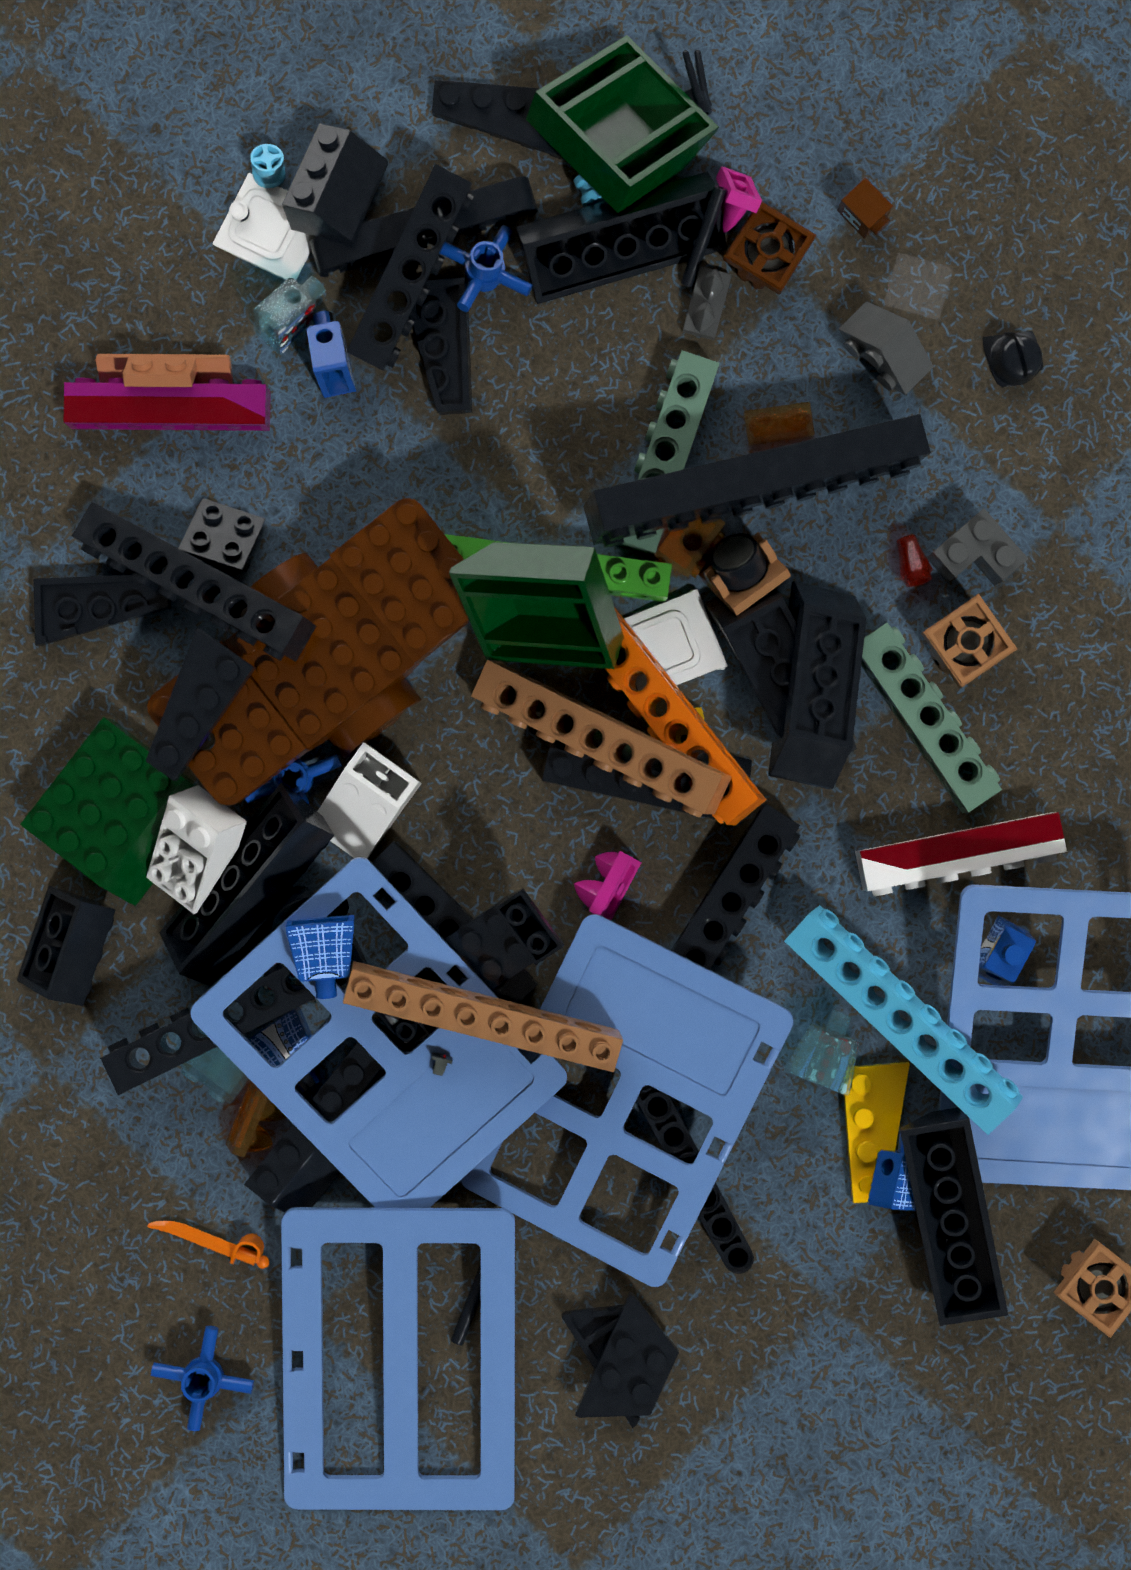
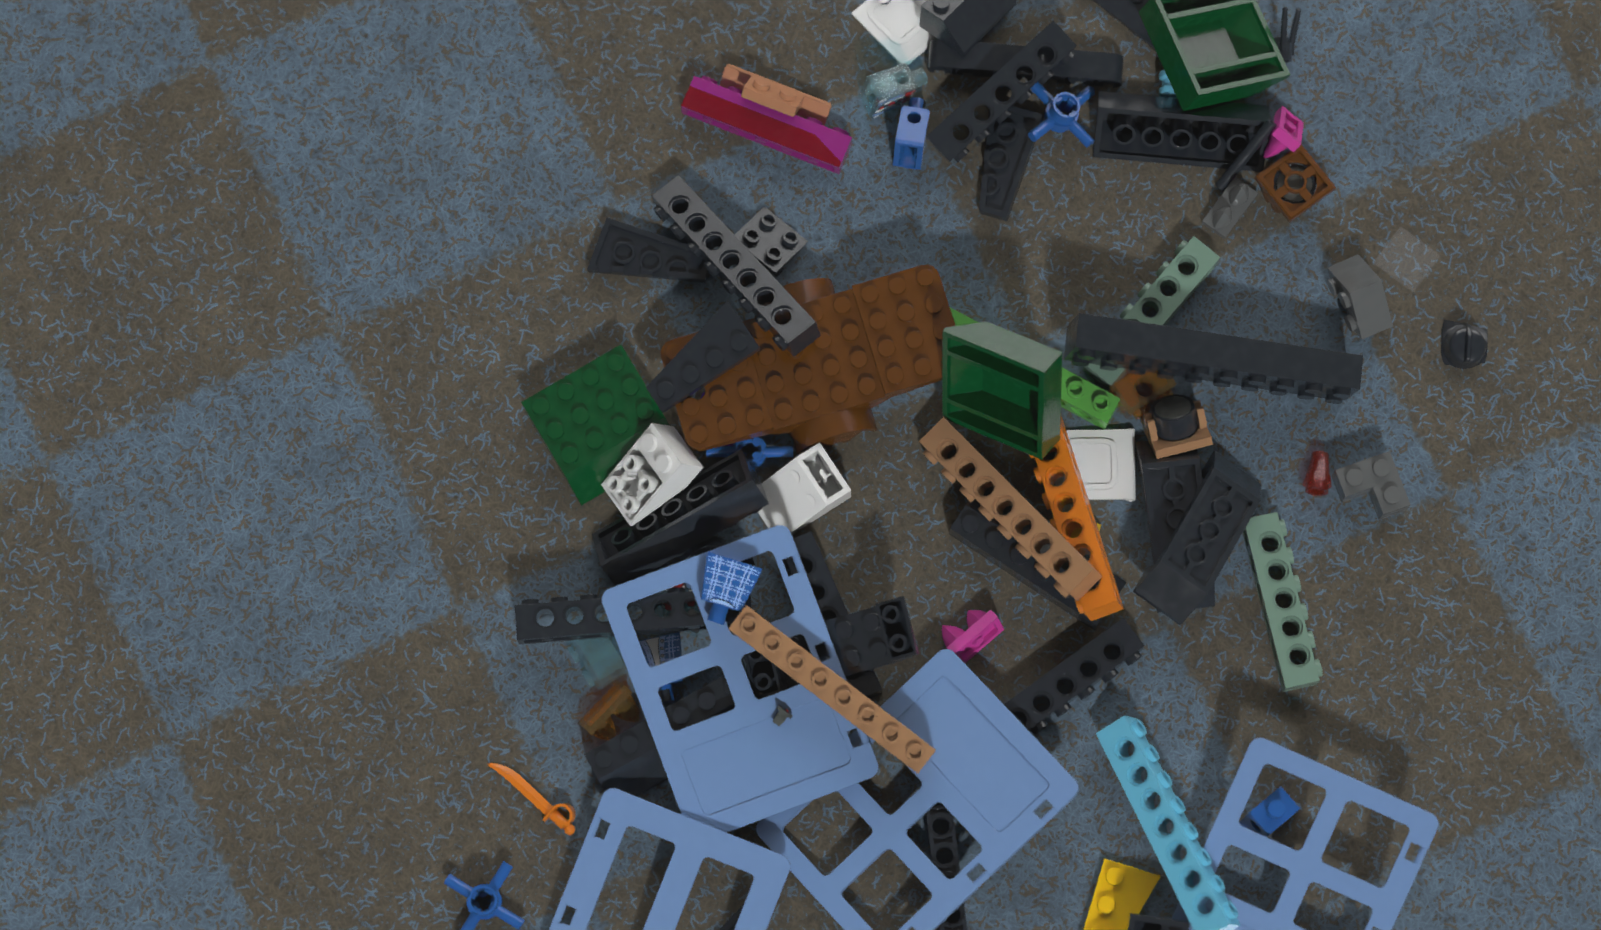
camera: 25 degrees right, 10 degrees down
black slope [17,885,116,1006] -> none
clear orange tile [743,401,815,446] -> none
clear light blue torso [784,1010,859,1096] -> none
reddish brown brick [837,177,893,239] -> none
brick [855,812,1067,896] -> none
medium nougat piece [921,594,1017,688] -> none

